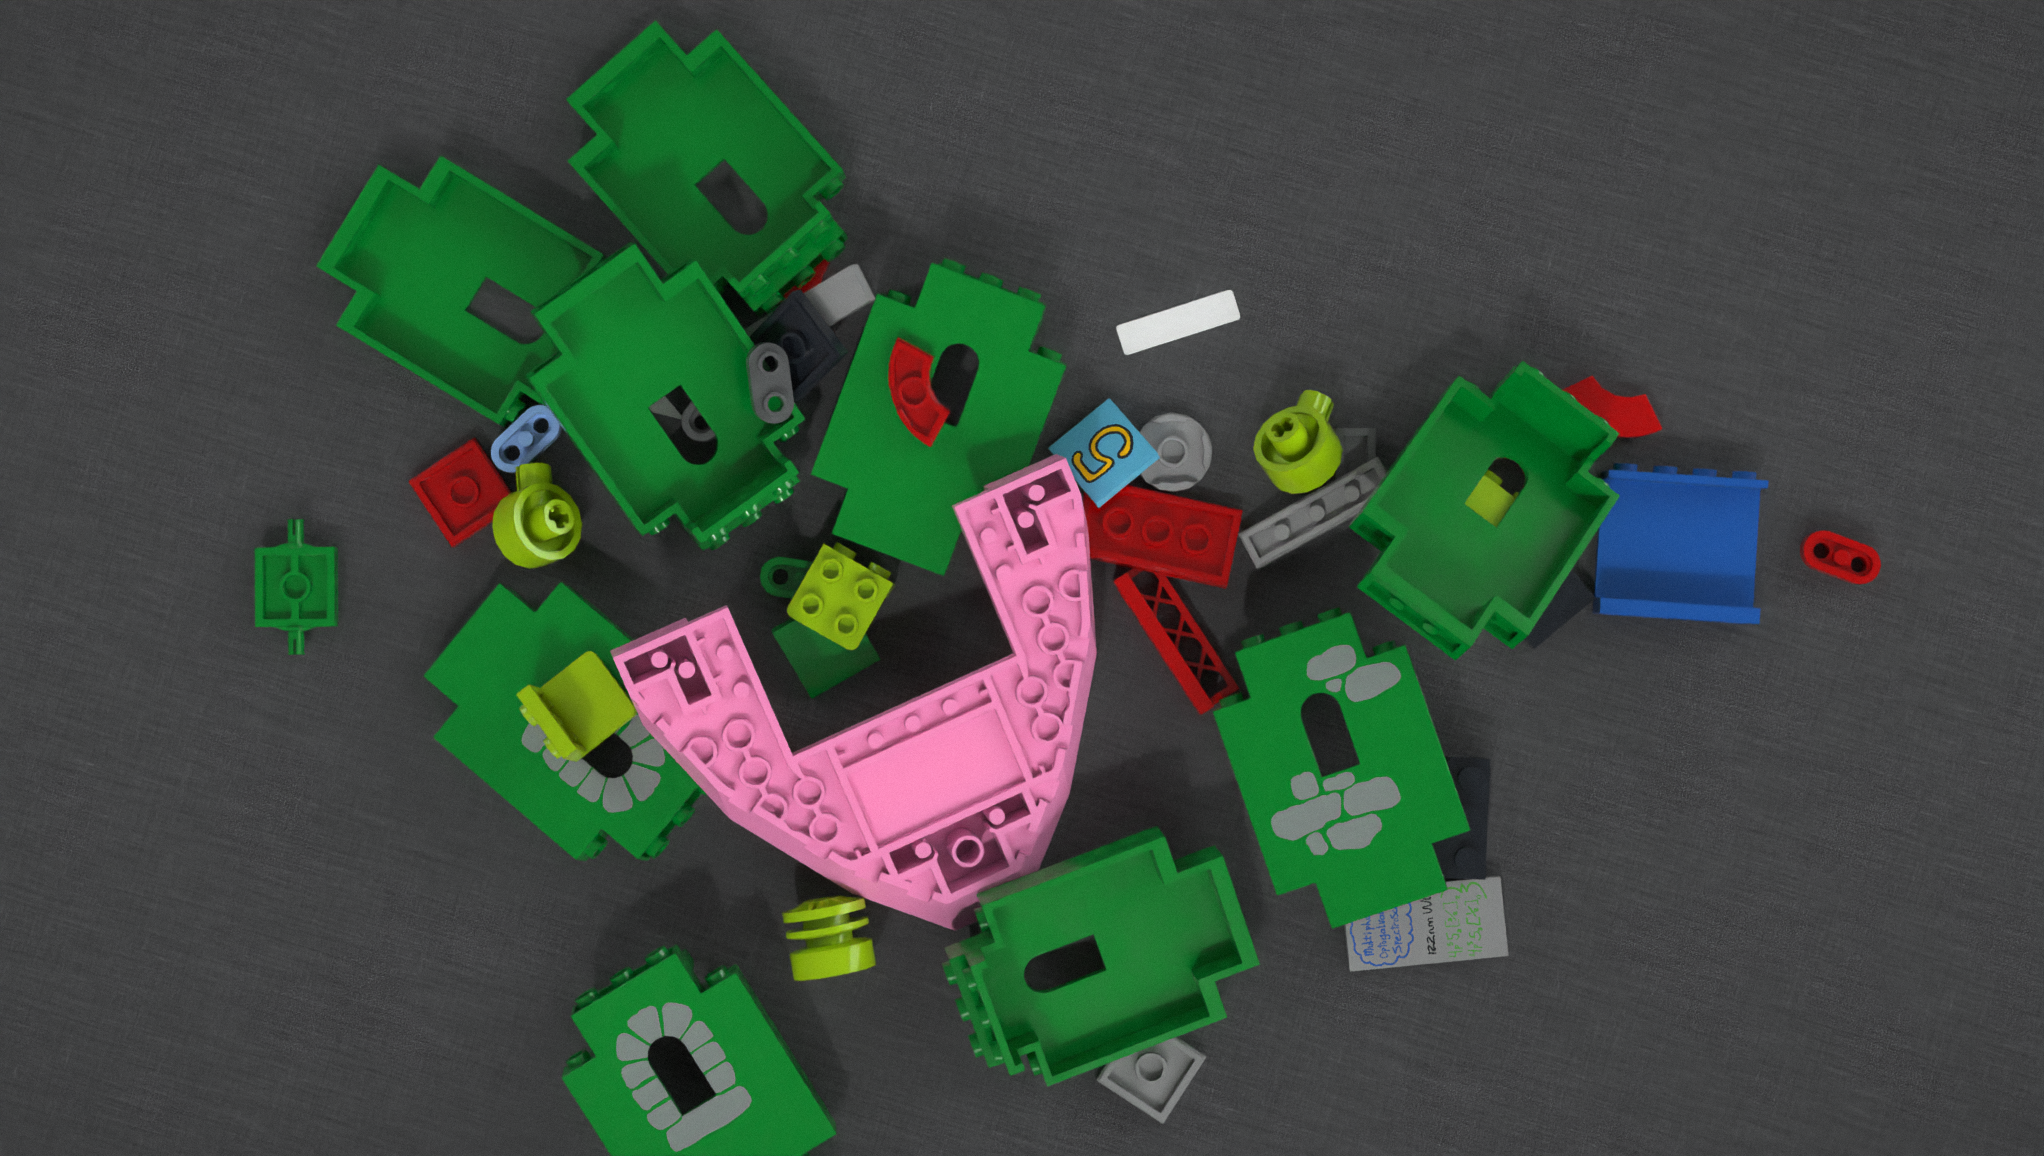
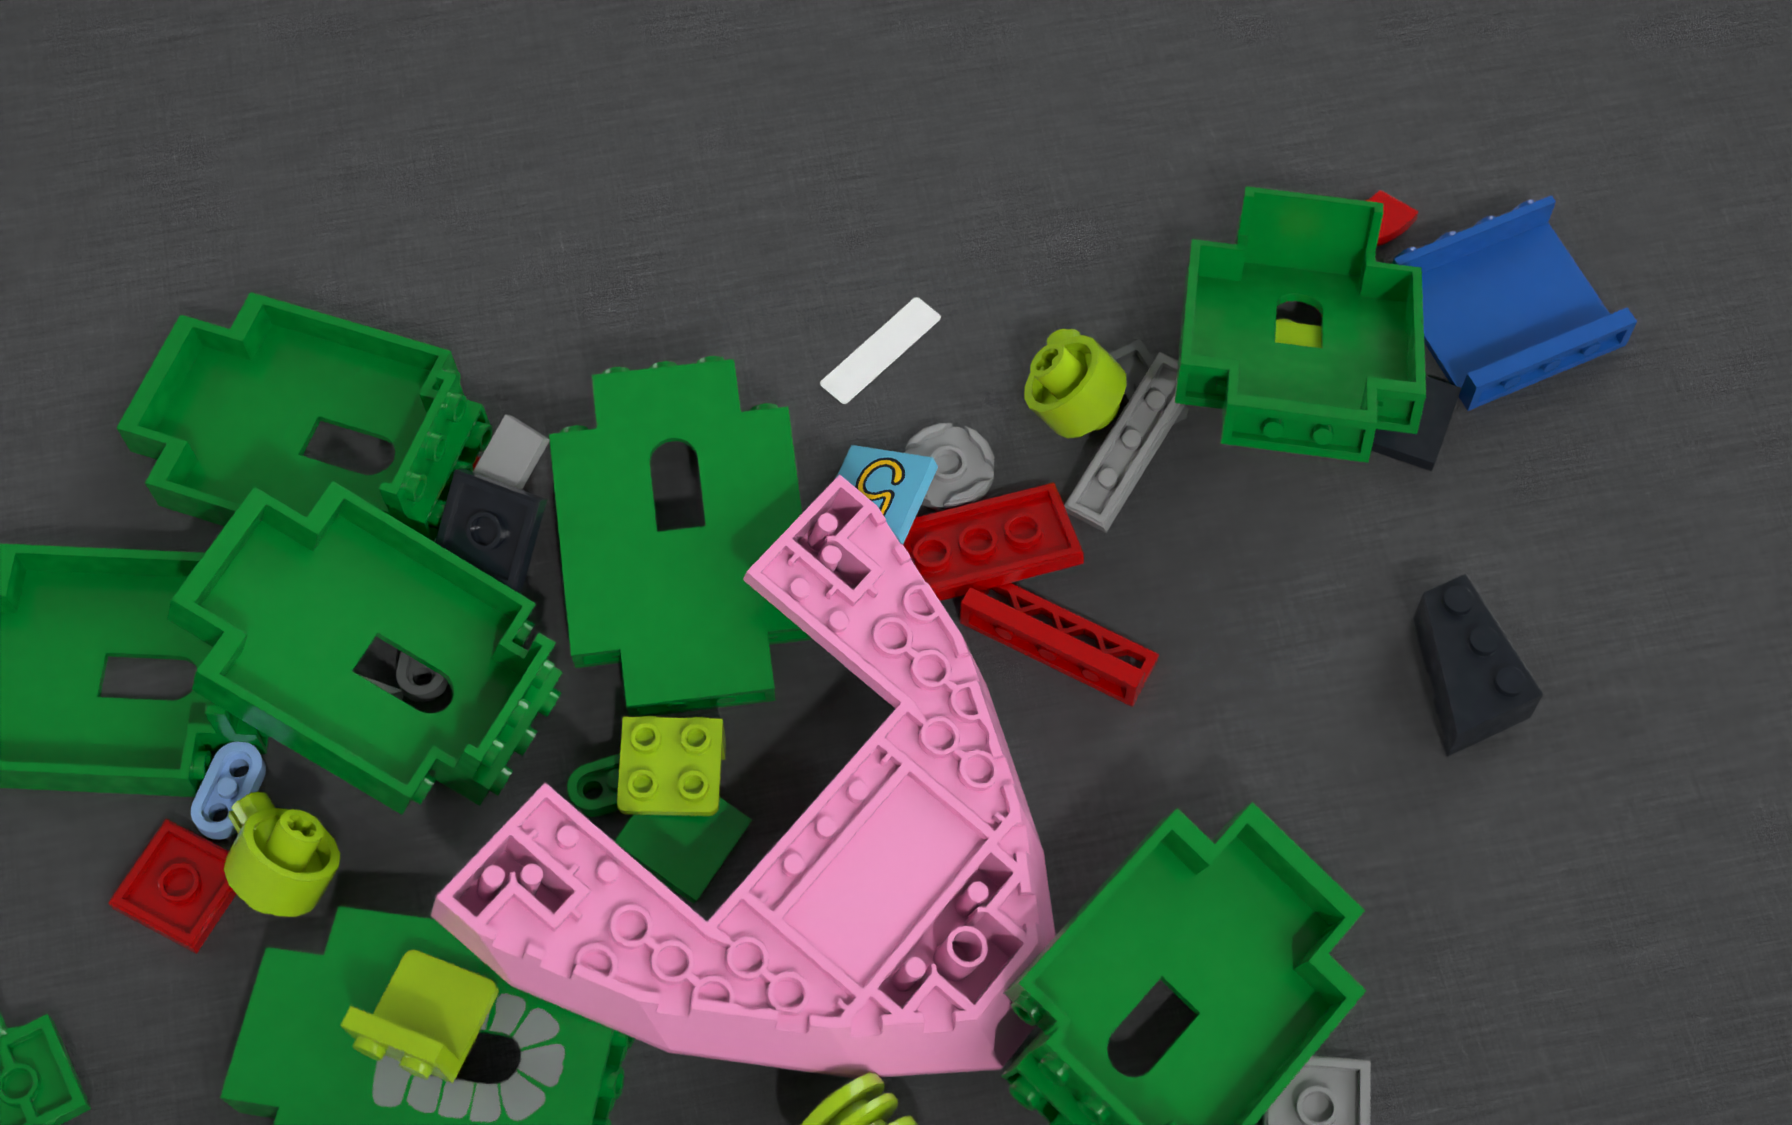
camera: 30 degrees left, 25 degrees down
dark grey plate [746,342,794,424] -> none
red tile [888,337,951,447] -> none
green panel [1213,607,1470,929] -> none
light grey tile [1344,875,1509,972] -> none
red plate [1800,530,1881,584] -> none

